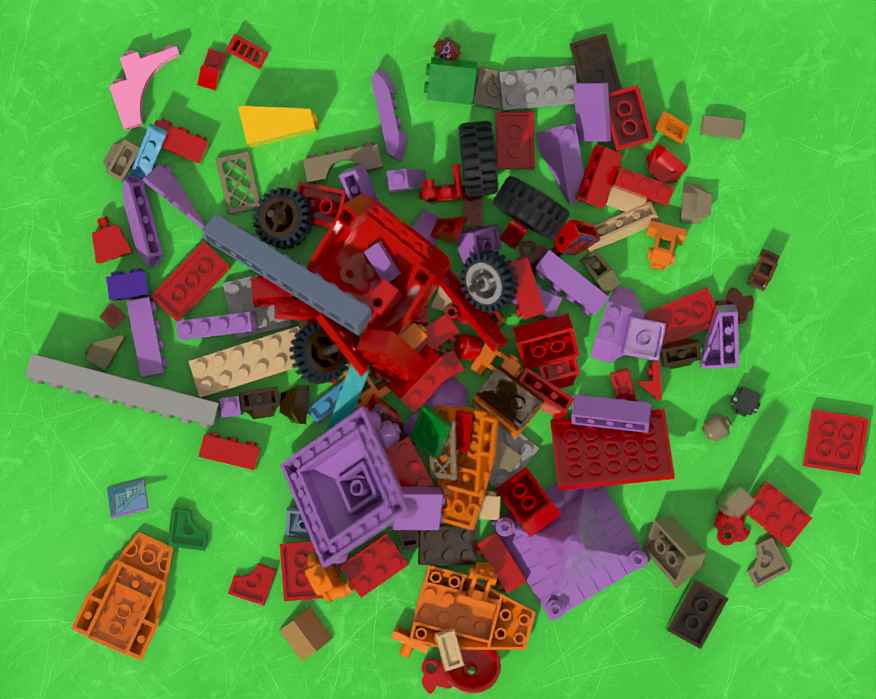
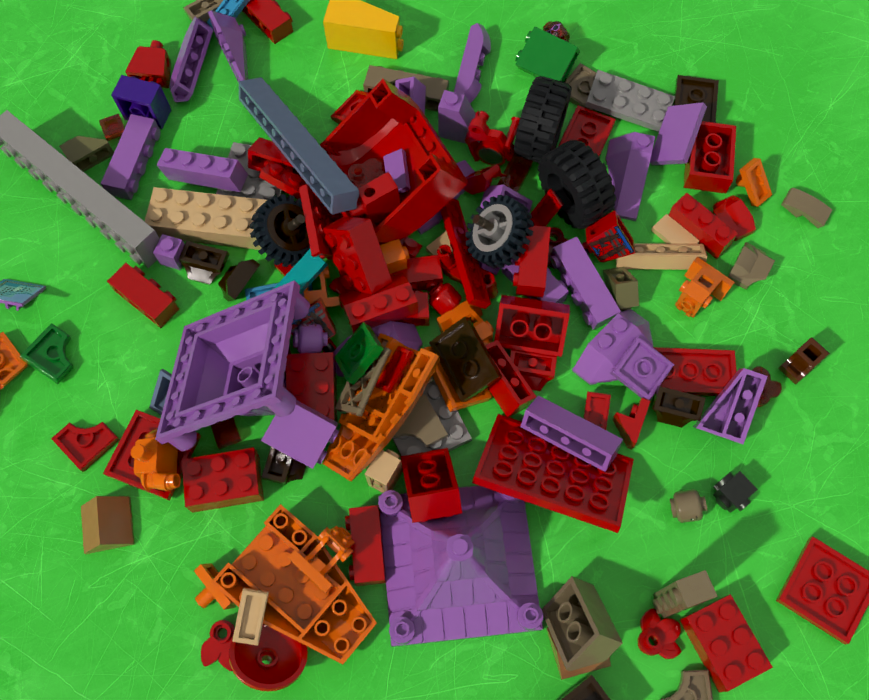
camera: 20 degrees right, 20 degrees down
red plate [151,241,231,321] -> none
dark tan window [216,151,260,215] -> none
wheel [253,188,314,249] -> none
dark brown plate [418,526,476,565] -> none
red brick [576,145,623,209] -> none

